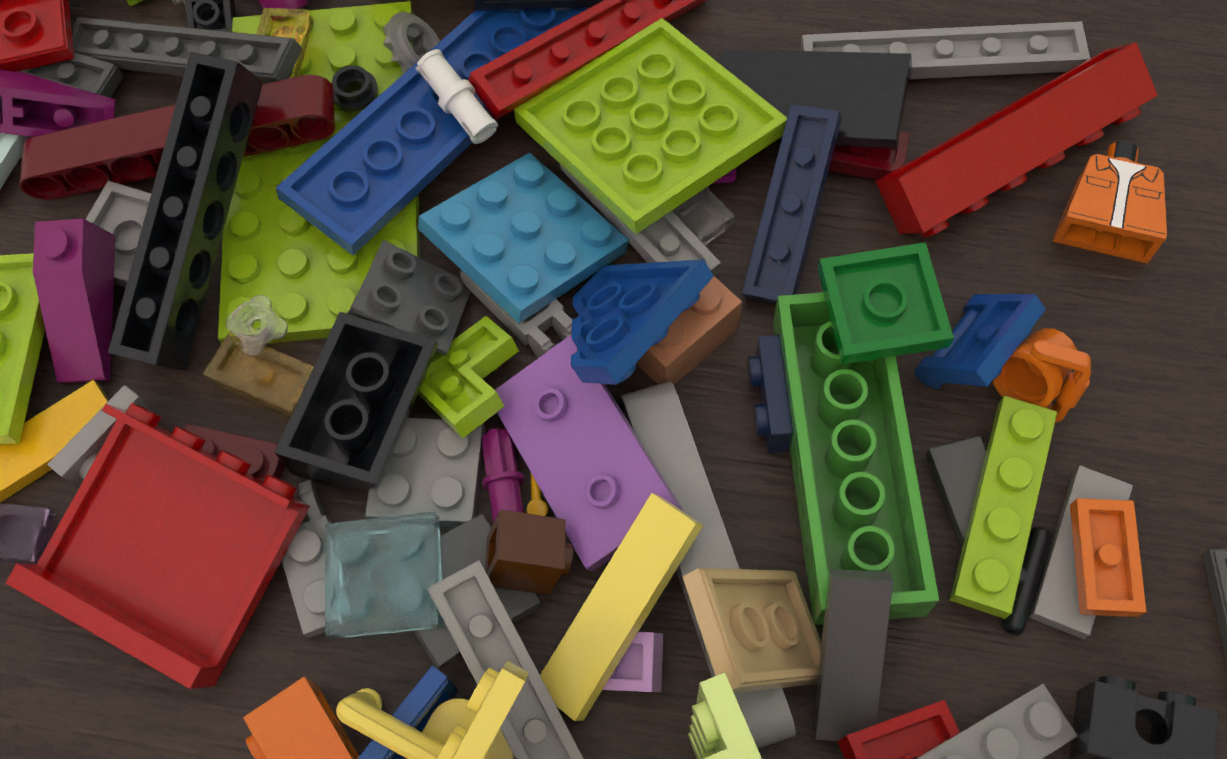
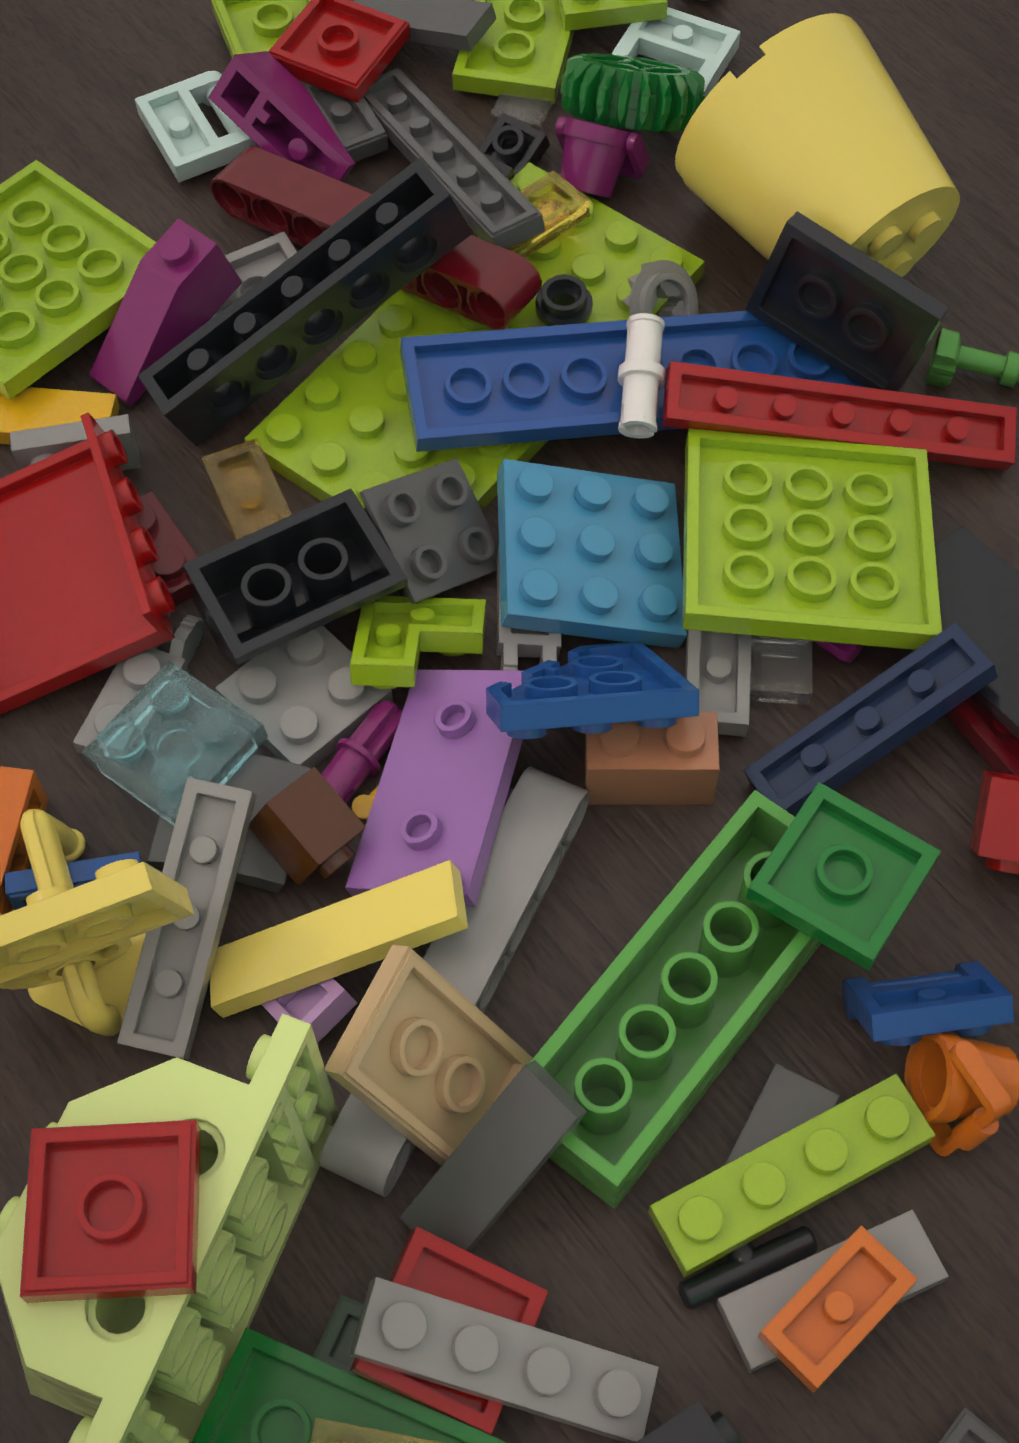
camera: 40 degrees right, 5 degrees down
clear plate [226,295,288,356] -> none
dark blue plate [747,335,793,453] -> none

